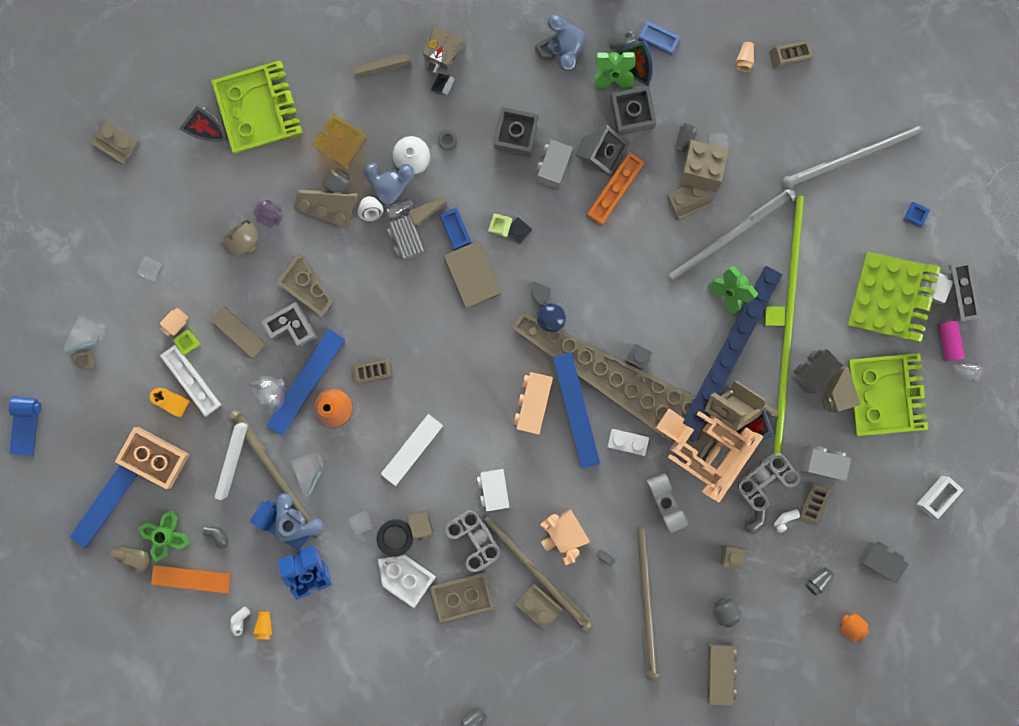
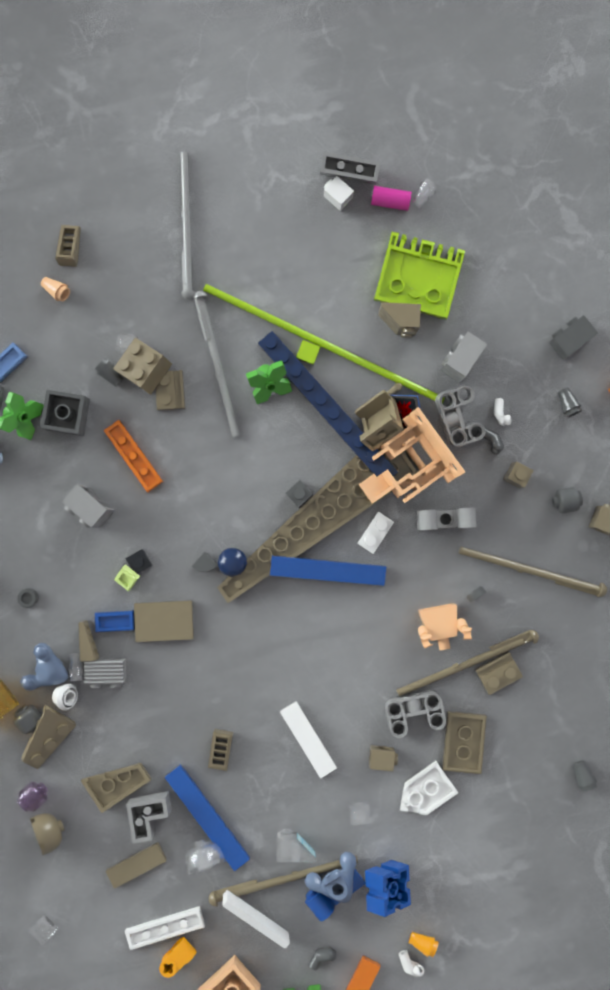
camera: 70 degrees left, 0 degrees up
light nougat brick [160,308,189,336] -> none
lime tile [173,329,201,356] -> none
orange cone [314,389,352,427] -> none
black tyre [376,519,413,557] -> none
white cylinder [392,136,431,174] -> none
white piece [477,469,509,511] -> none
dark grey brick [493,107,539,157] -> none
light nougat brick [514,372,553,434] -> none
dark grey slope [575,125,629,176] -> none
shield [616,40,653,86] -> none
clear smoke brick [791,349,843,393] -> none
dark tan slope [798,483,831,525] -> none
lime hinge [848,252,941,343] -> none
blue tile [903,202,930,228] -> none
white piece [916,476,963,519] -> none

